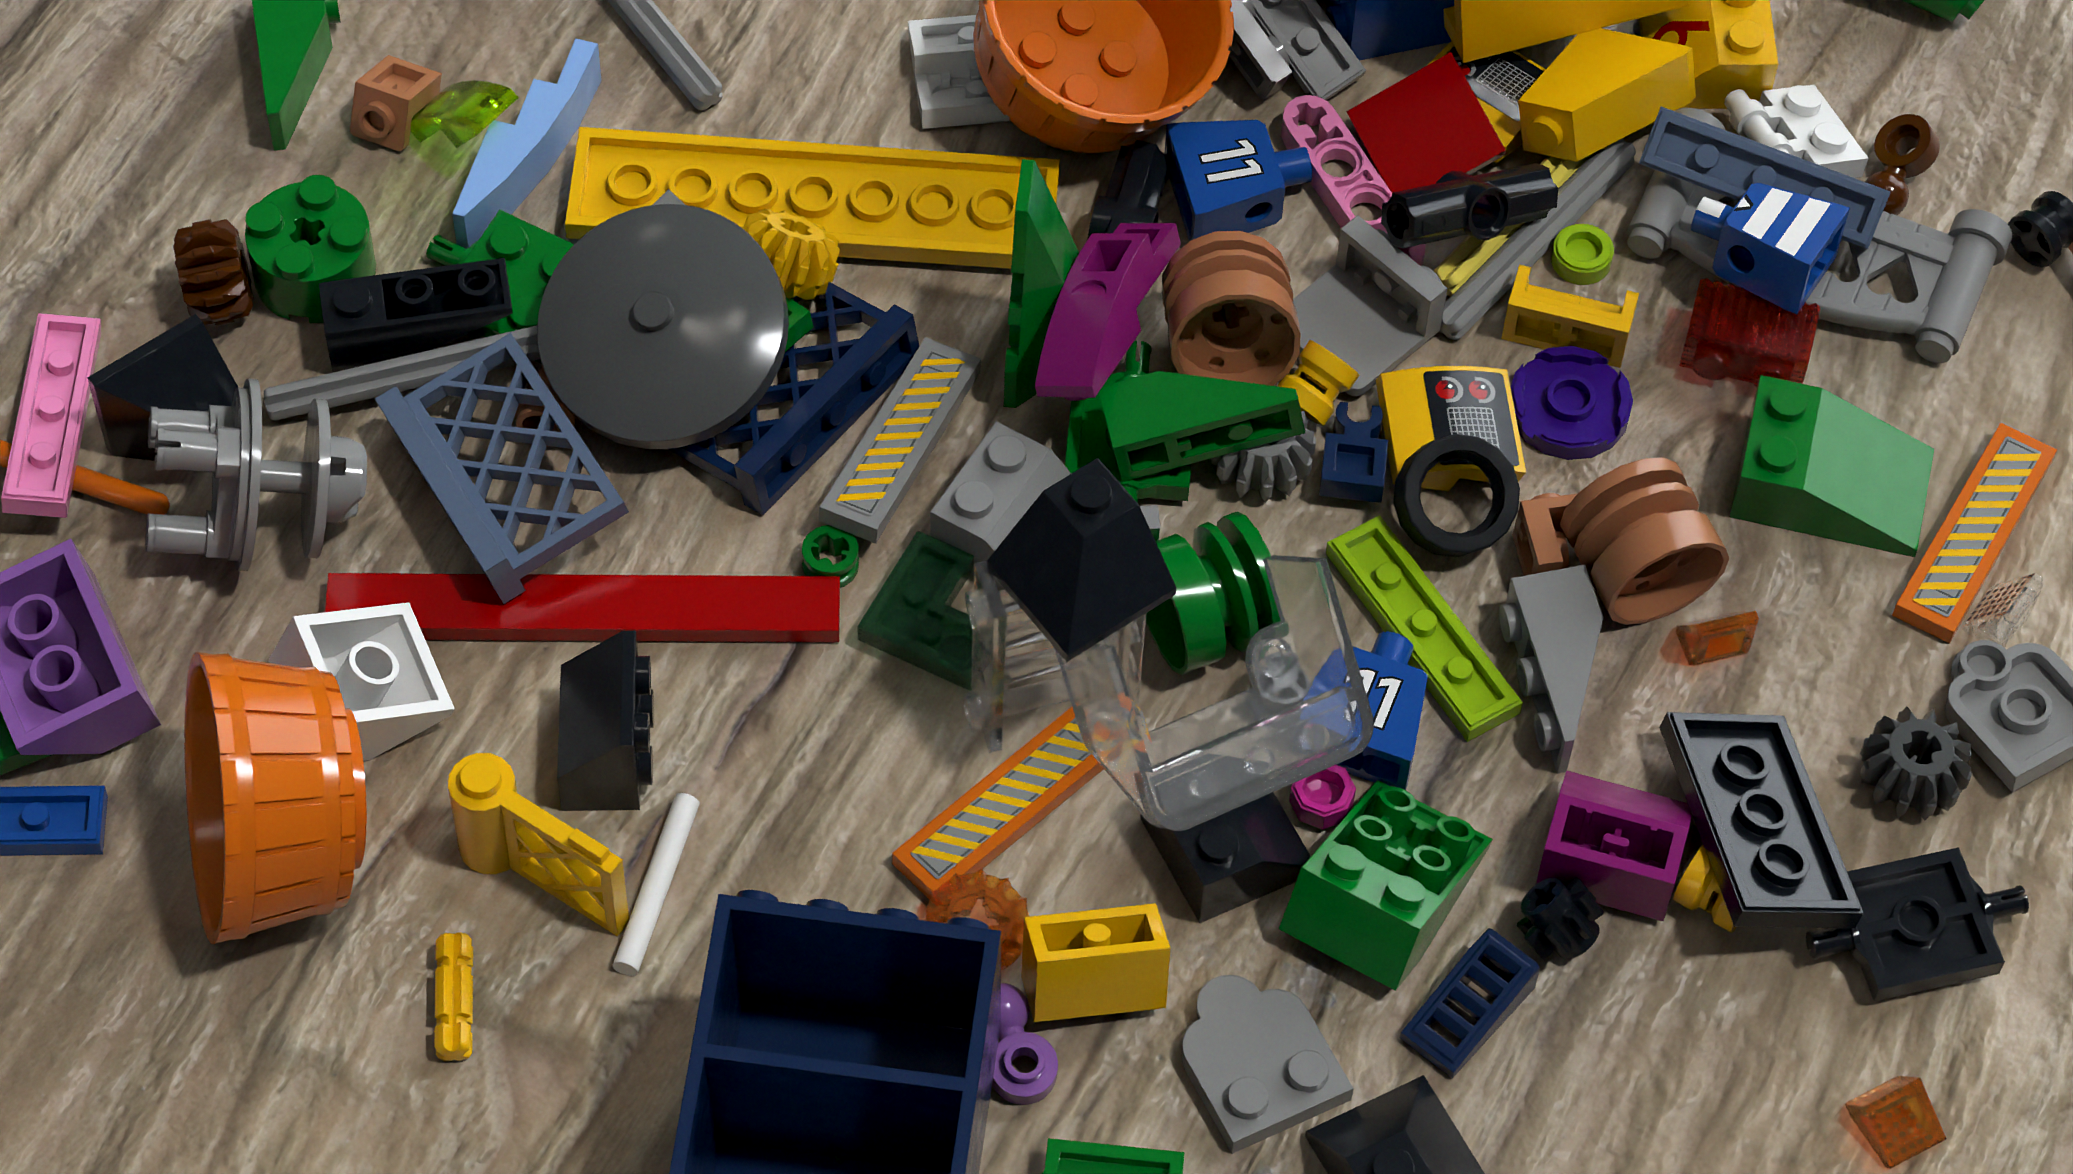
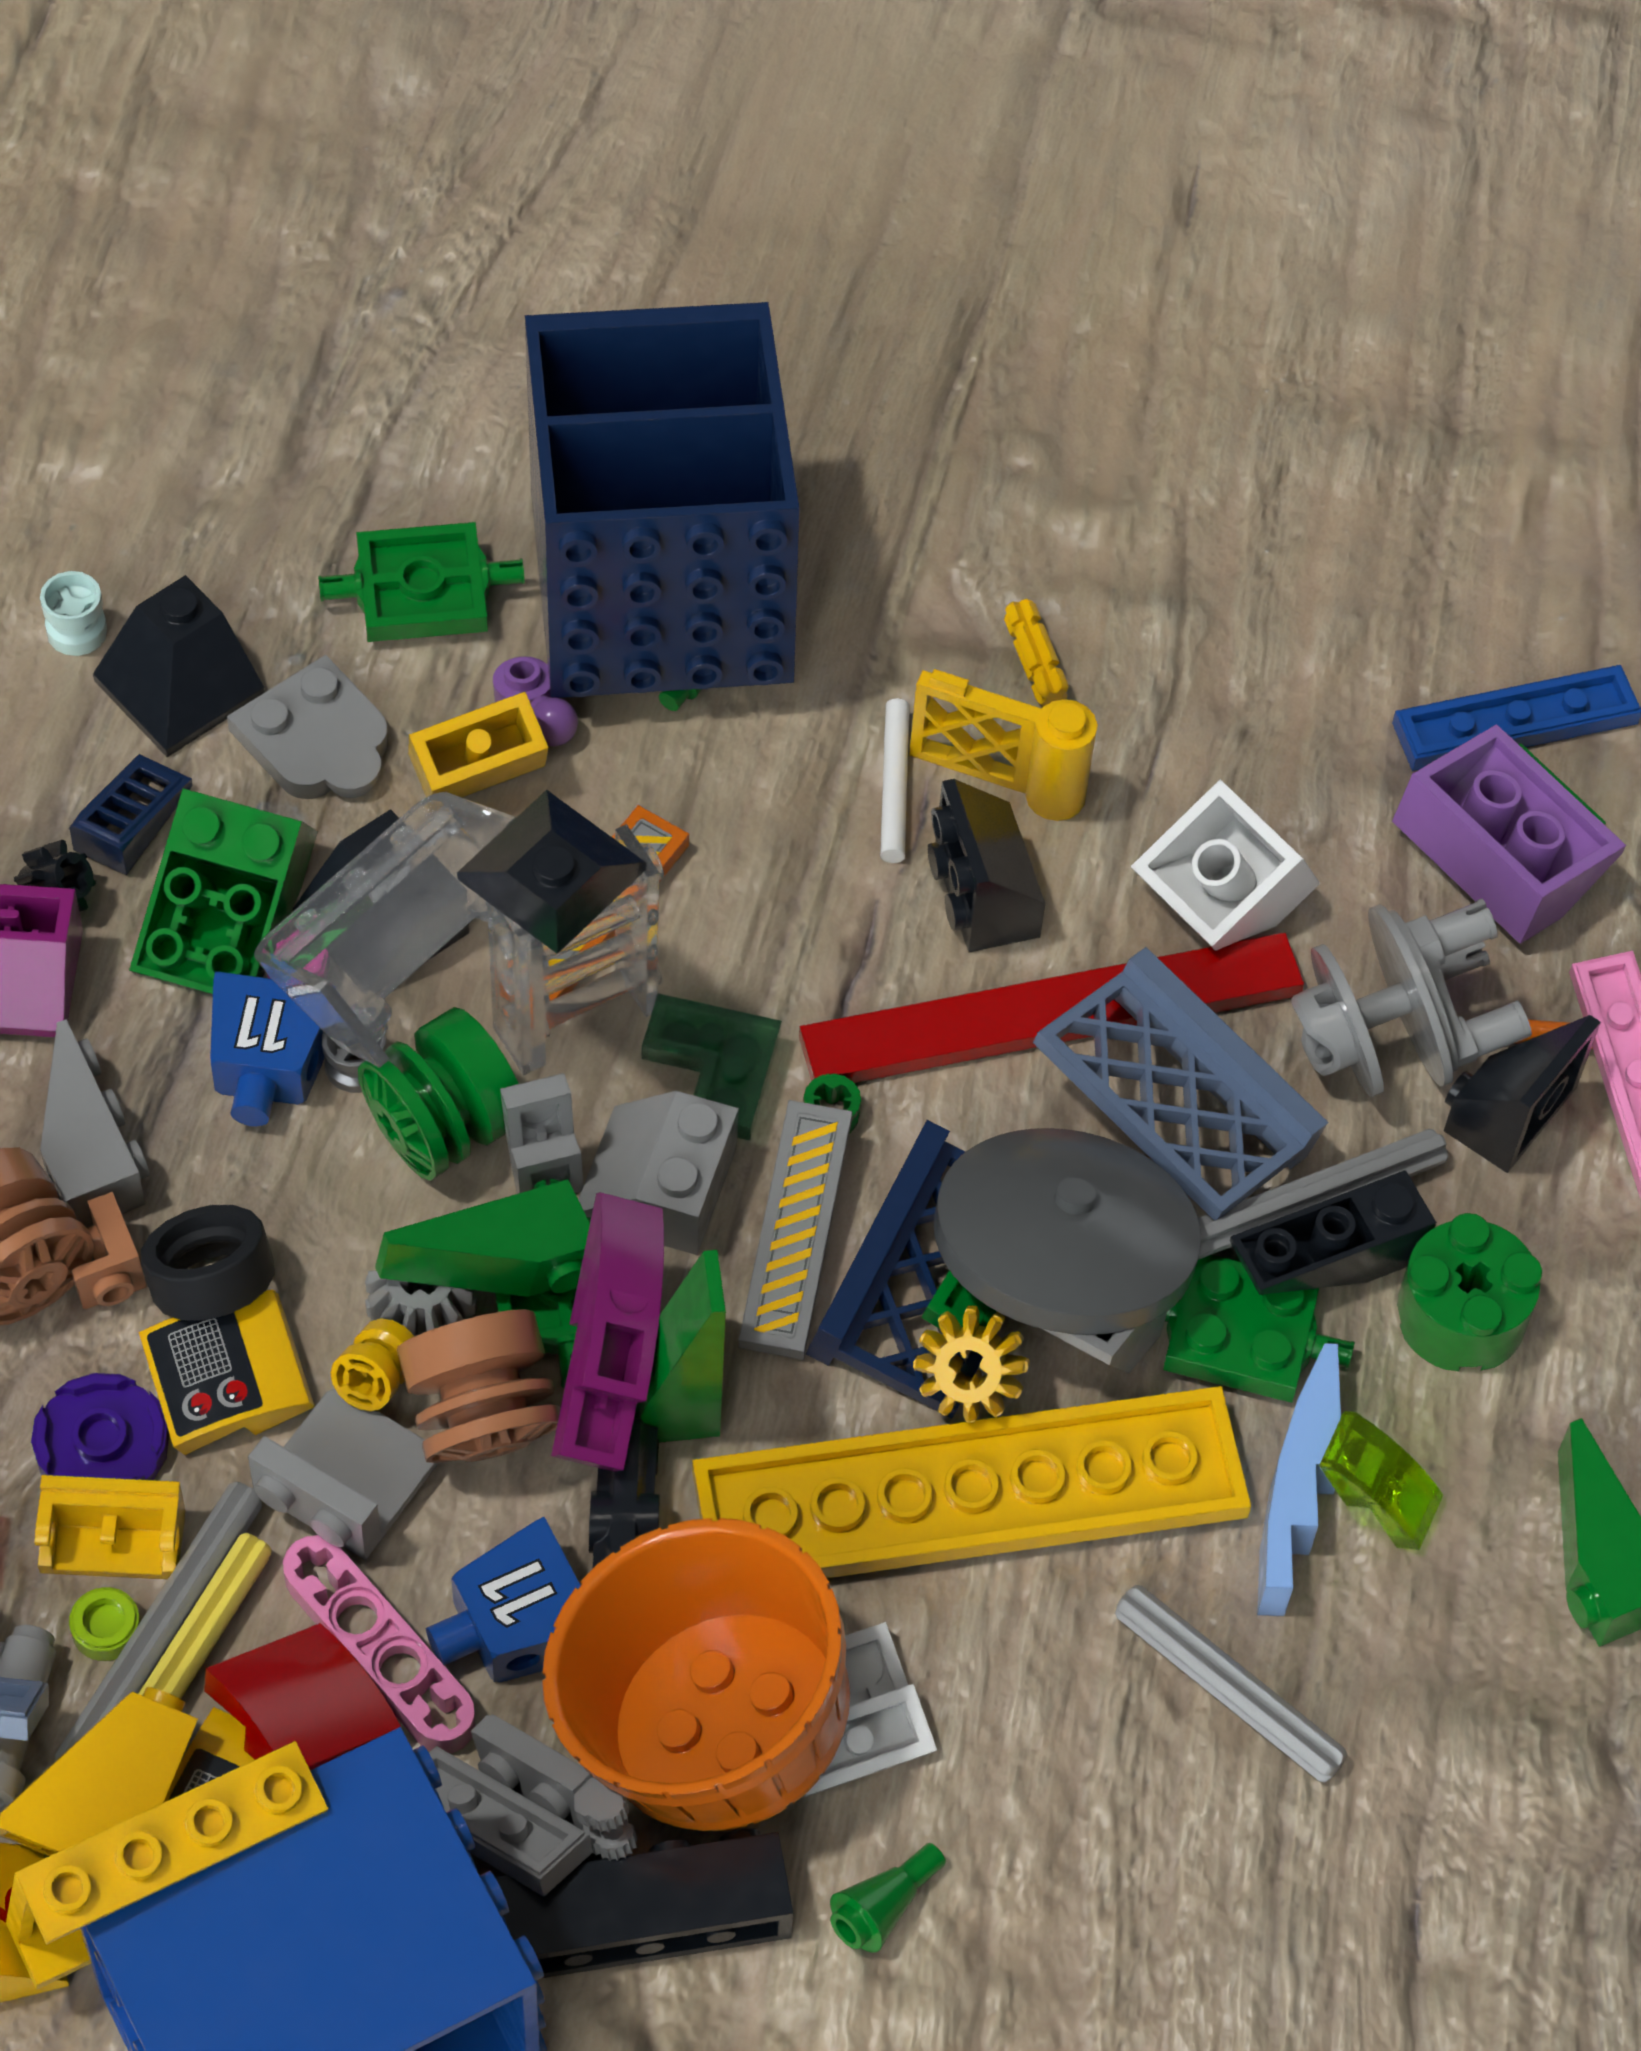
camera: 165 degrees right, 0 degrees up
reddish brown gear [173,219,254,326] -> none
orange piece [184,652,367,944] -> none
nougat bracket [350,55,442,152] -> none
clear orange gear [925,869,1029,971] -> none
dark blue plate [1319,402,1388,503] -> none
lime tile [1326,515,1523,742] -> none
black piece [1381,163,1558,248] -> none

